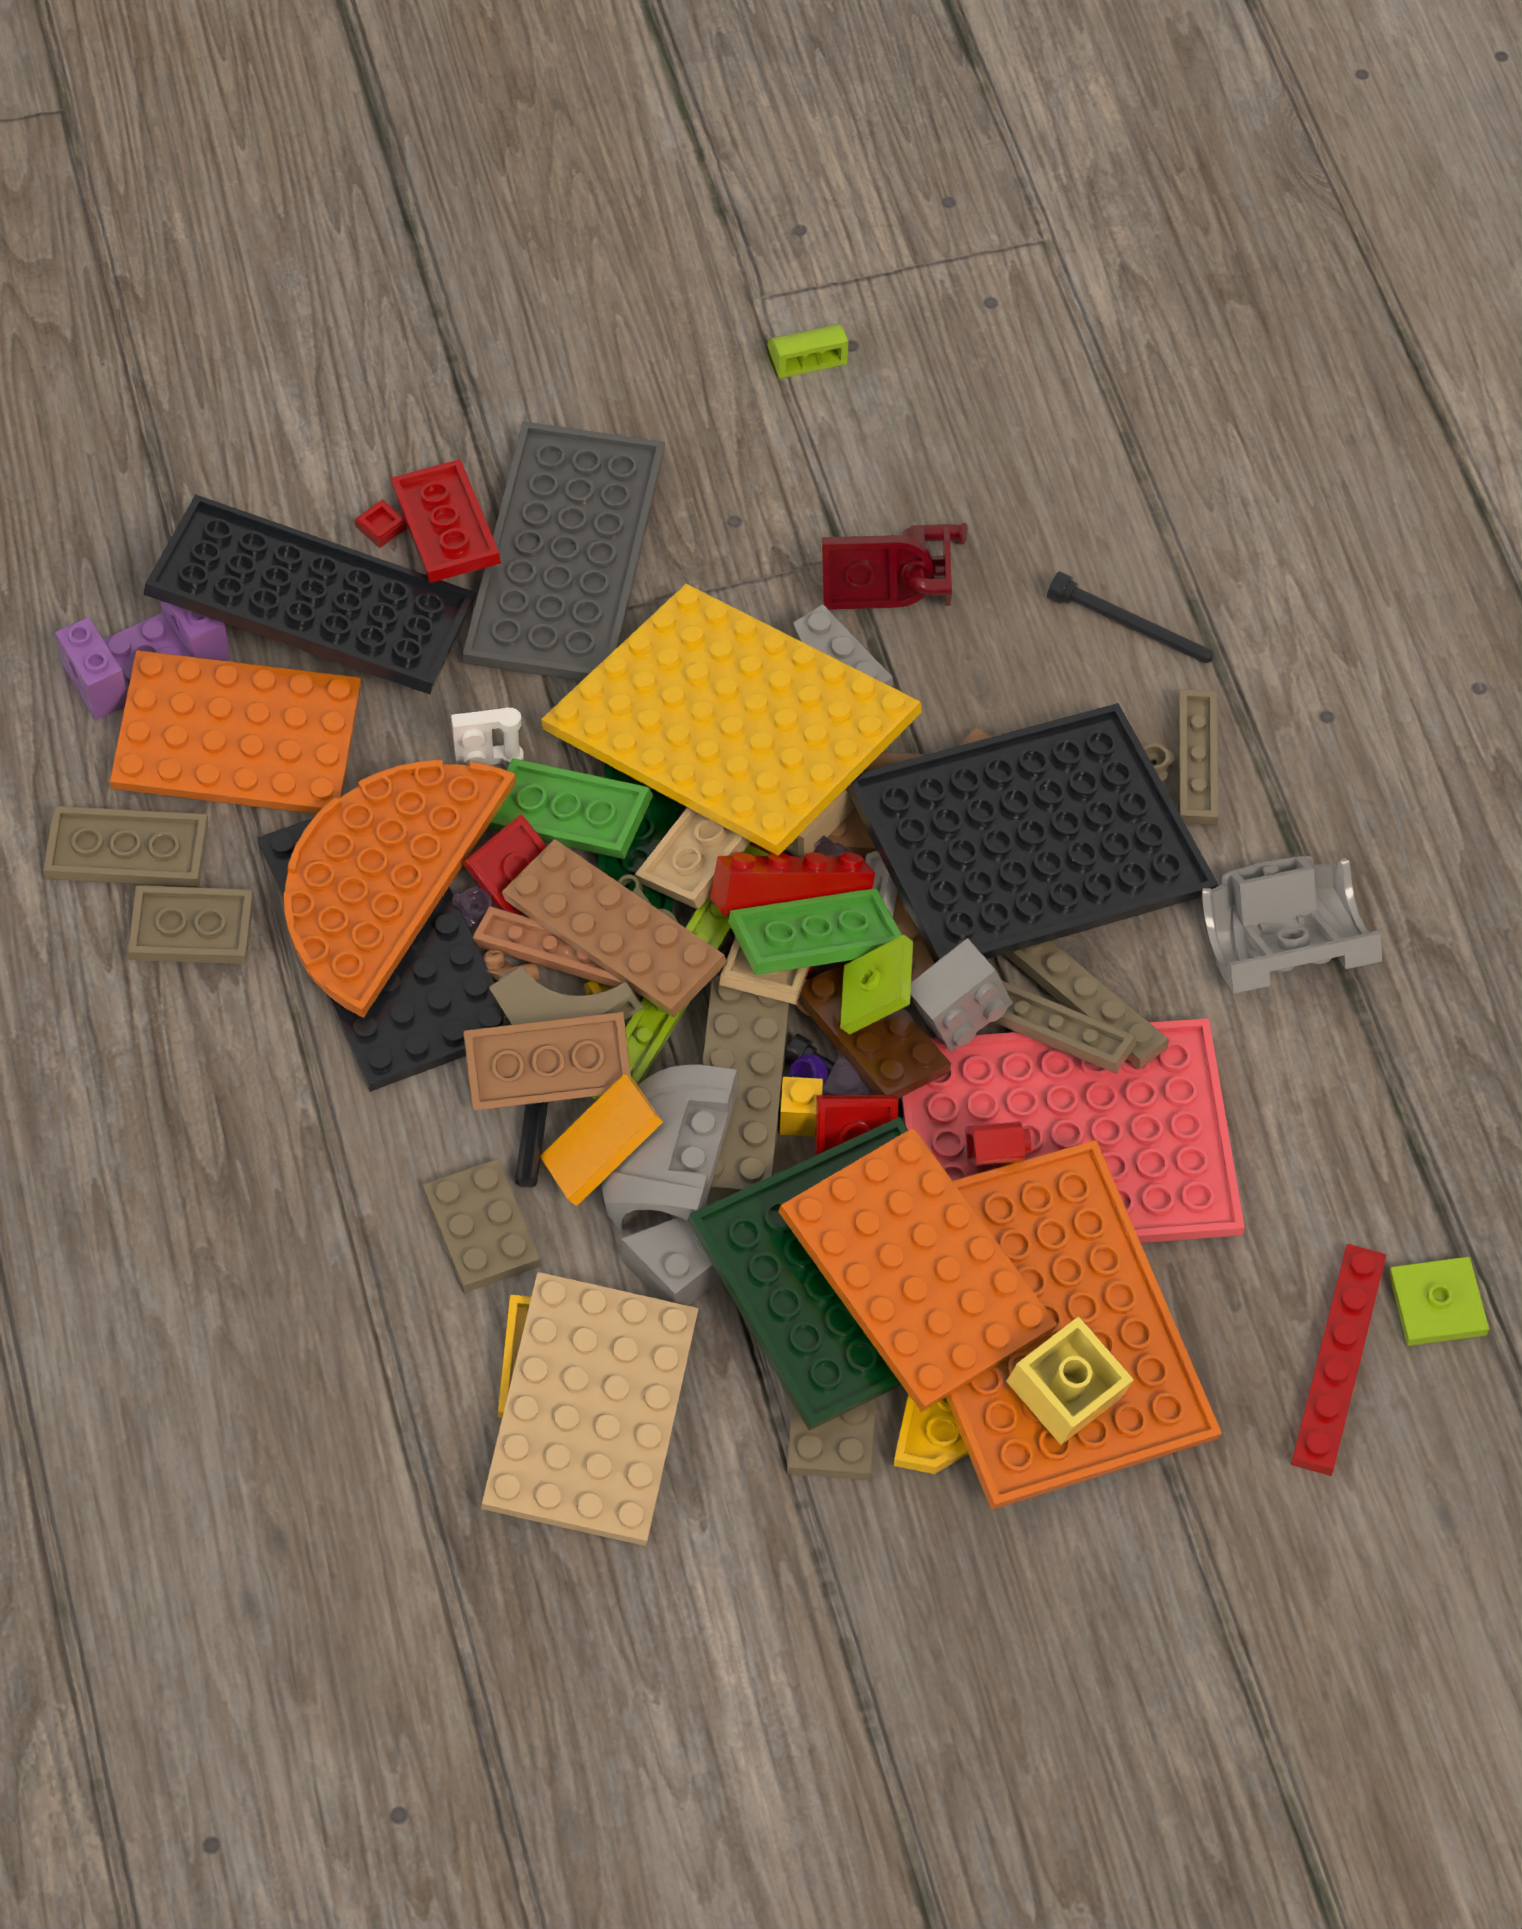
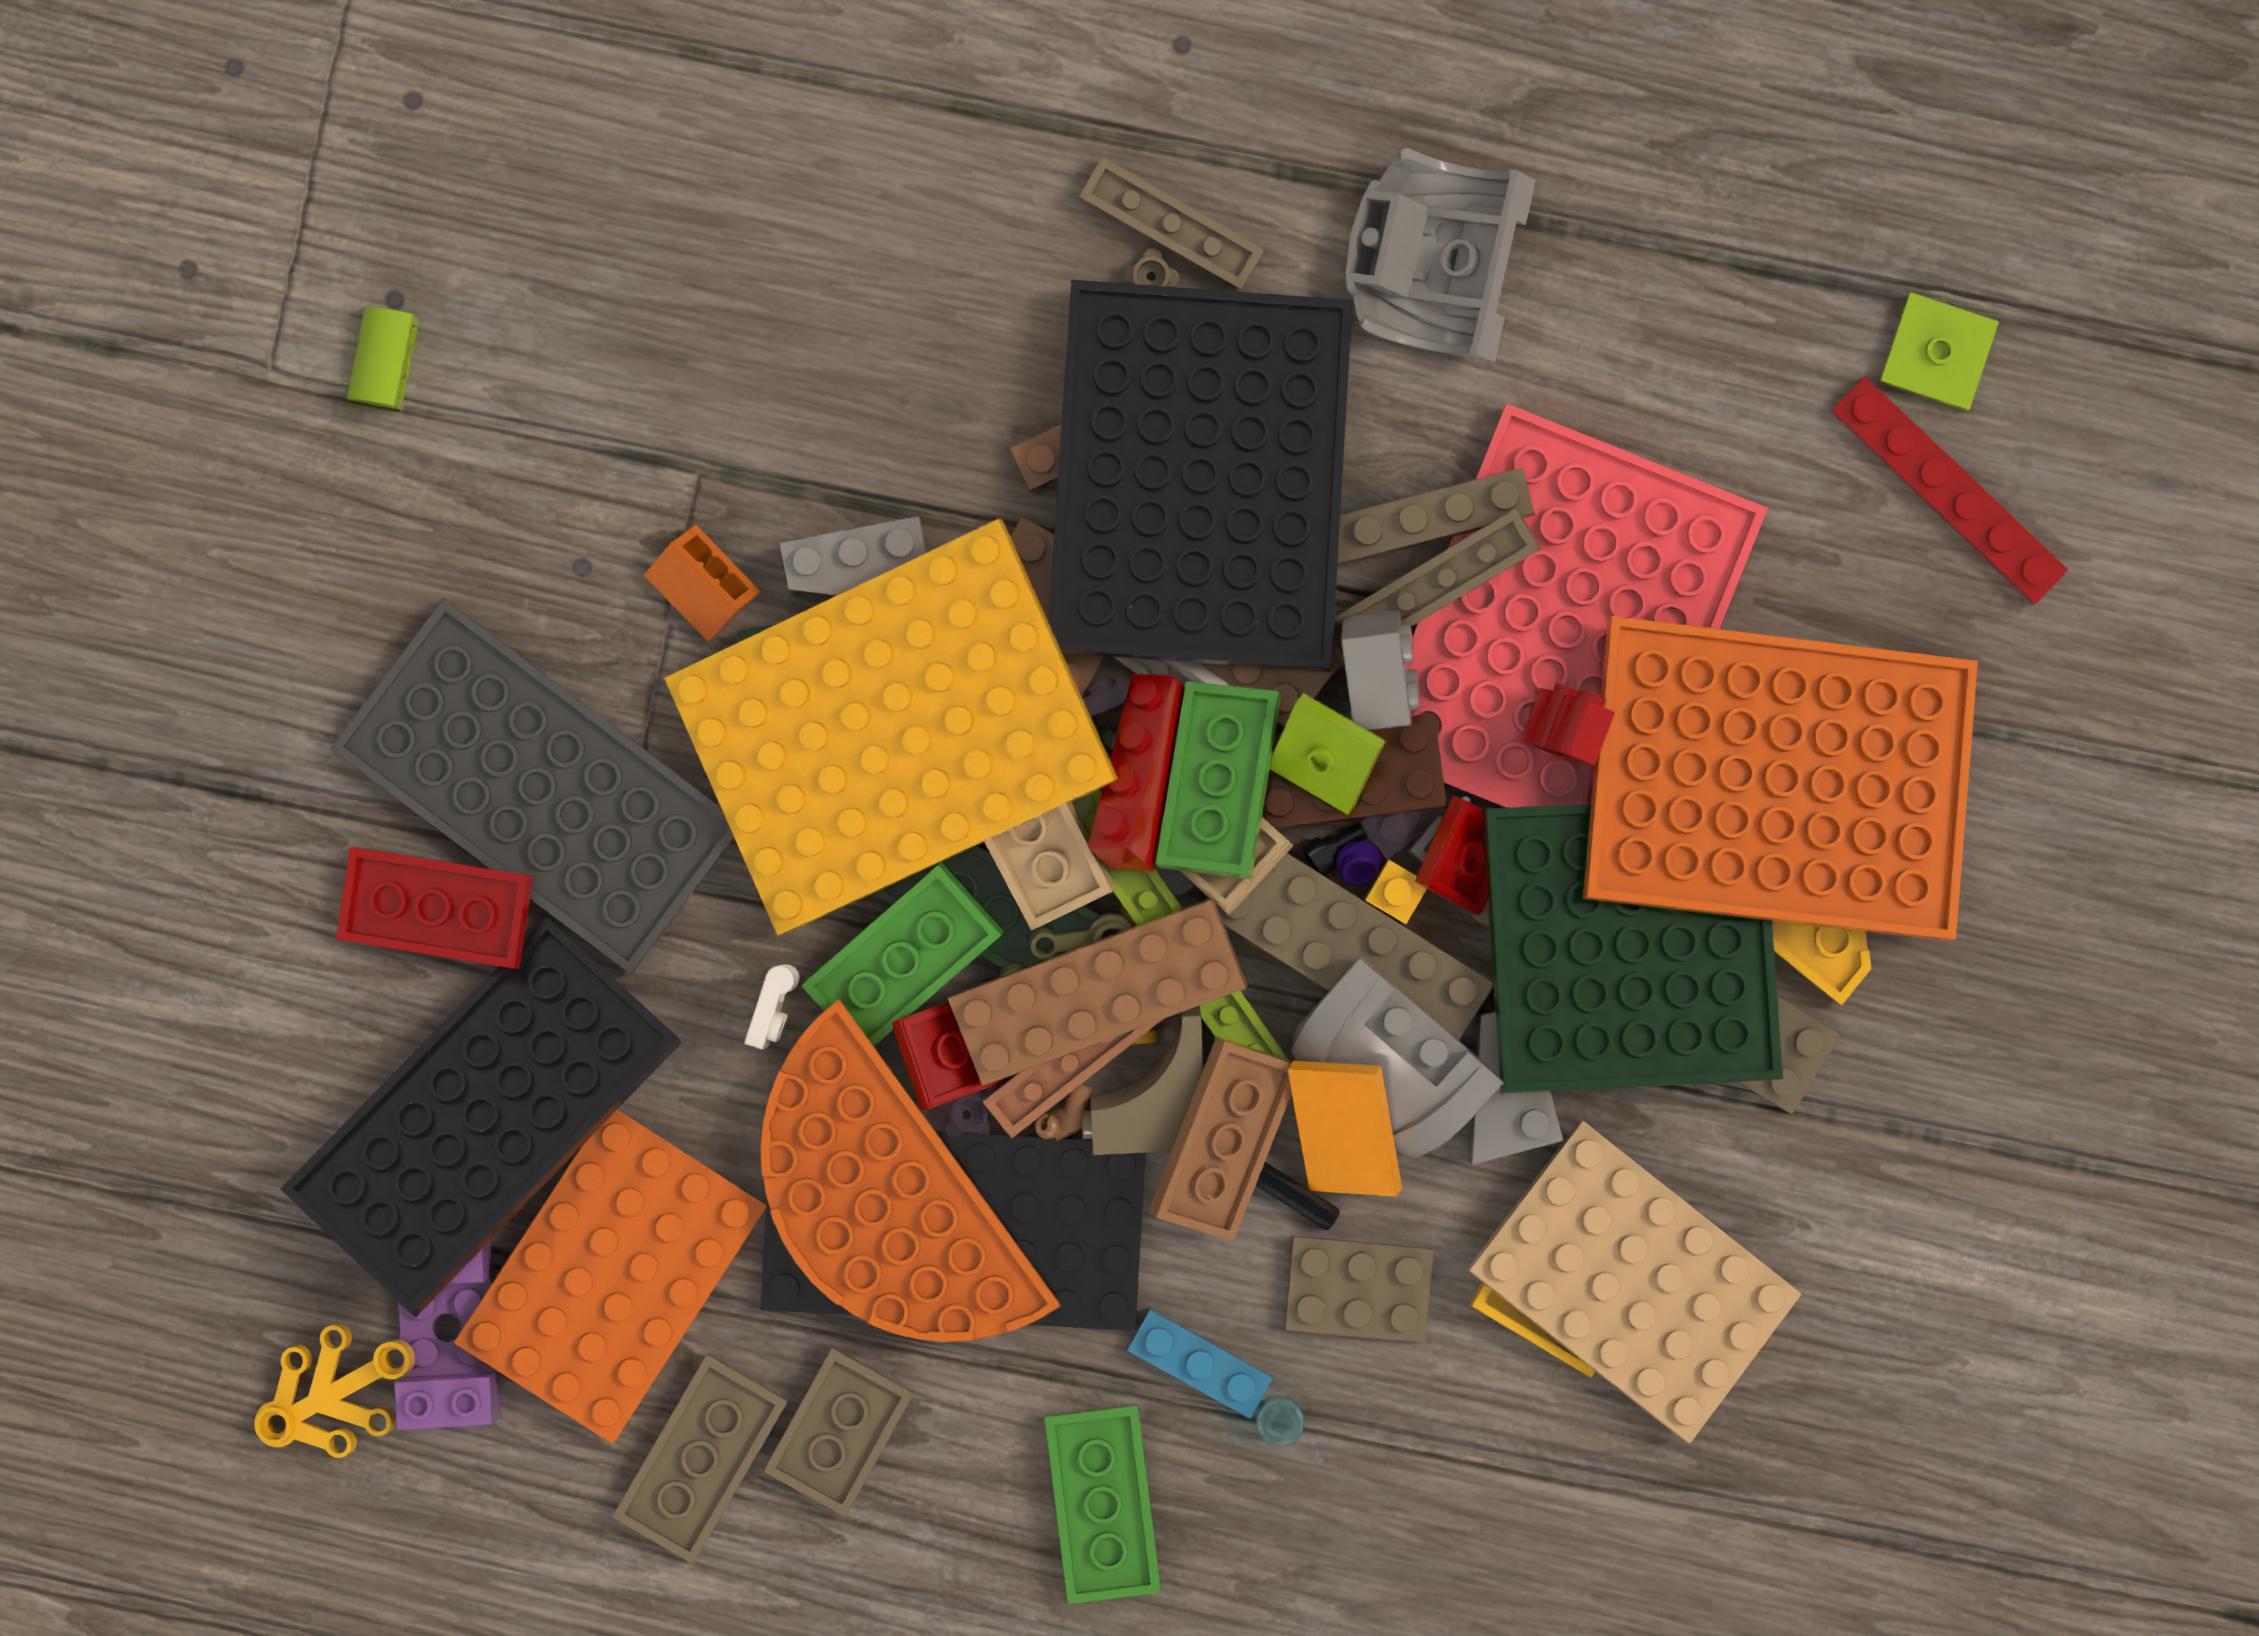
camera: 60 degrees left, 30 degrees up
red tile [355,499,407,548] -> none
orange plate [778,1128,1057,1412] -> none
dark red plate [822,523,968,610] -> none
light yellow brick [1006,1316,1134,1445] -> none
black piece [1047,571,1214,663] -> none
none -> yellow plant [254,1323,415,1458]
none -> orange brick [644,524,761,642]
none -> bright green plate [1044,1404,1161,1604]
none -> dark azure plate [1127,1308,1273,1419]
none -> clear light blue wheel [1256,1395,1304,1447]

